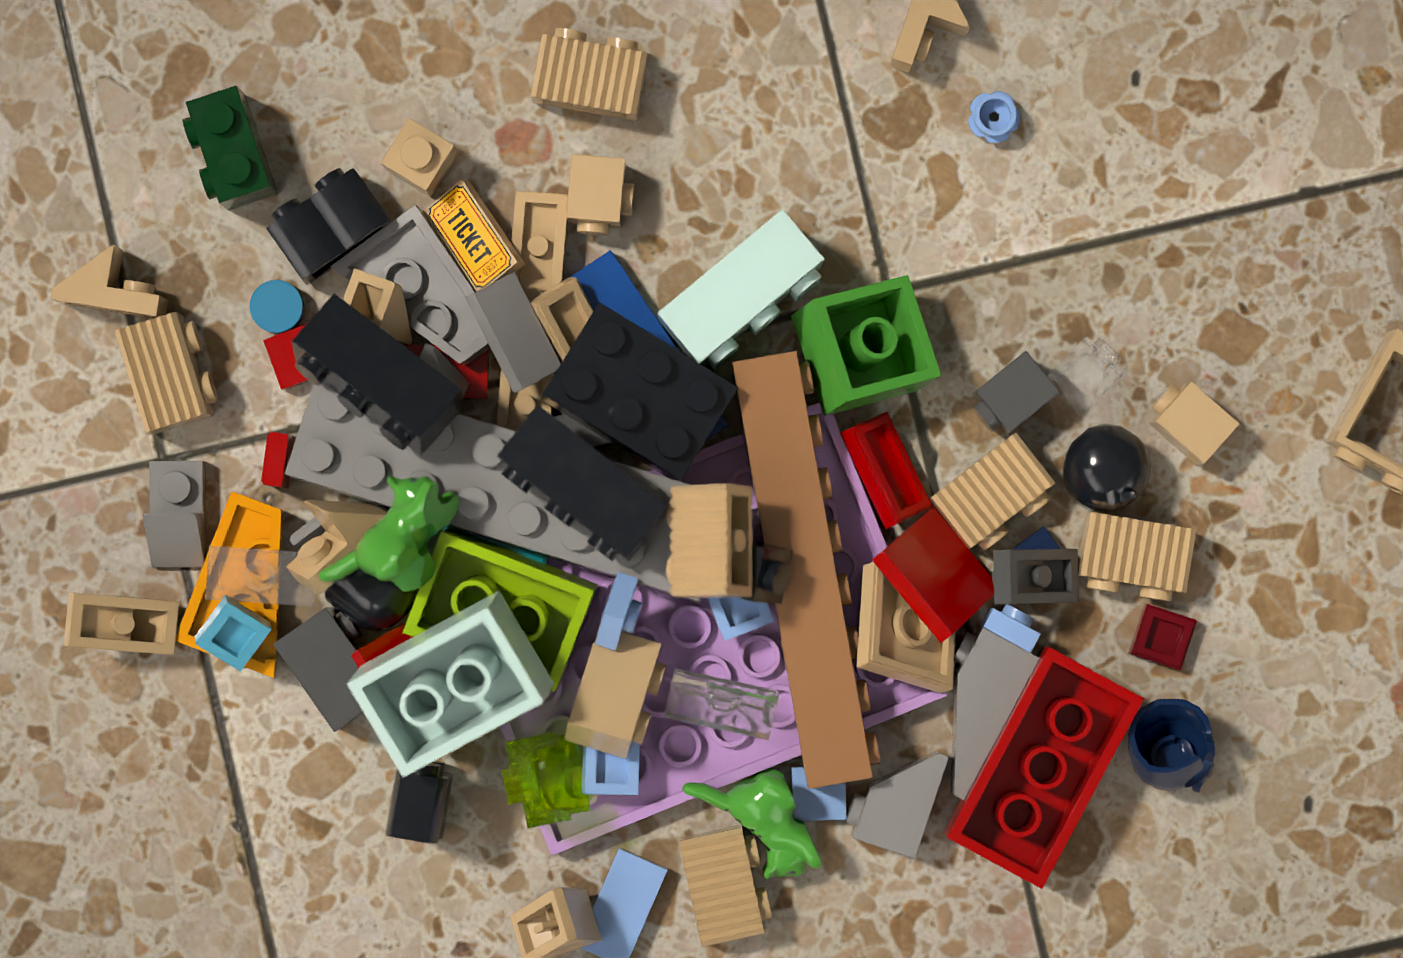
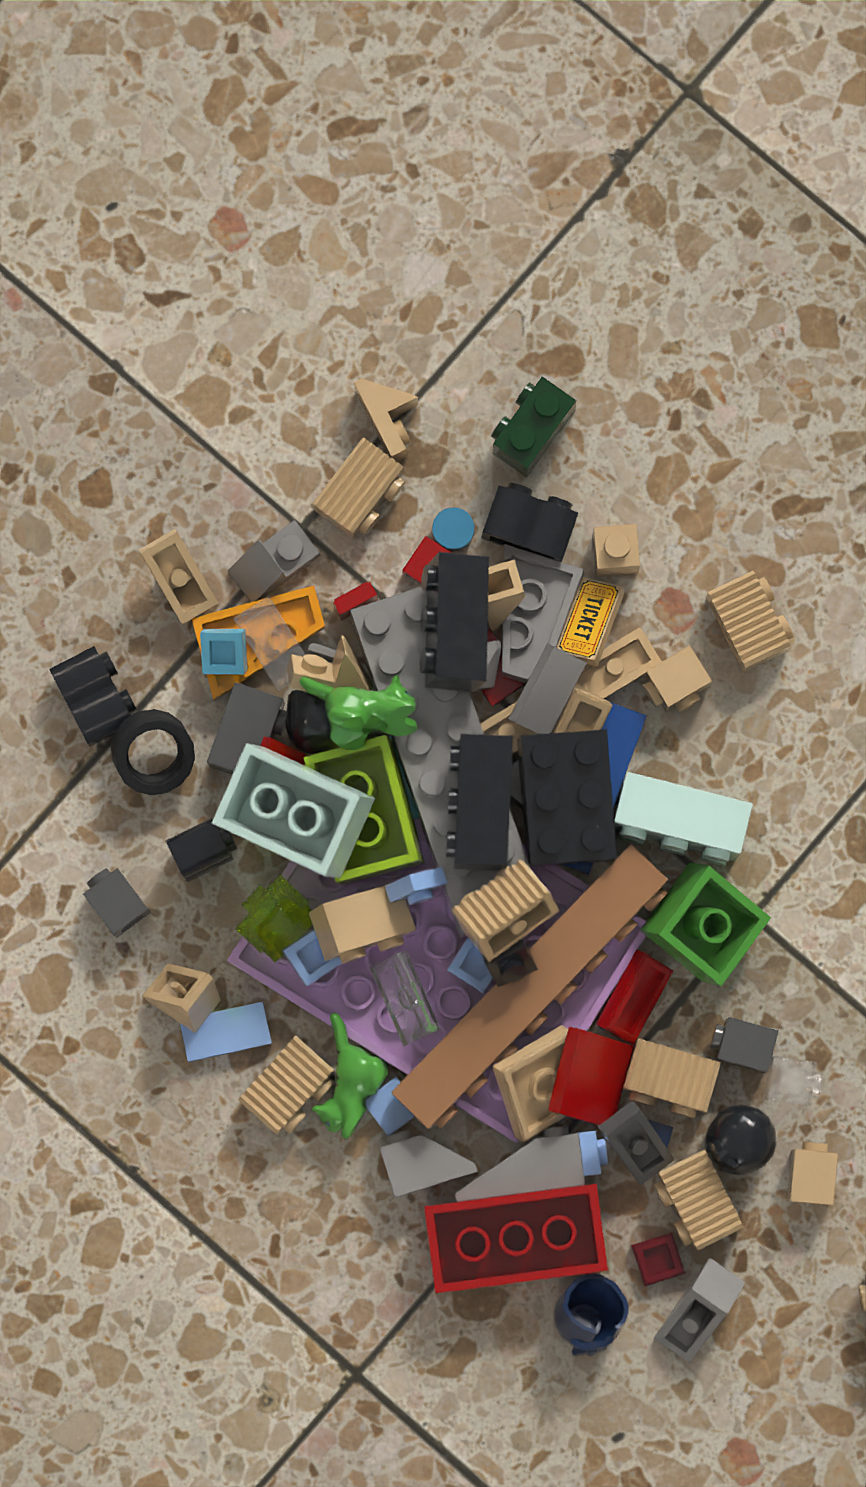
camera: 55 degrees right, 5 degrees down
none -> black brick [49,646,137,747]
none -> dark grey brick [83,868,151,938]
none -> black tyre [111,709,195,795]
none -> light grey slope [654,1258,746,1363]

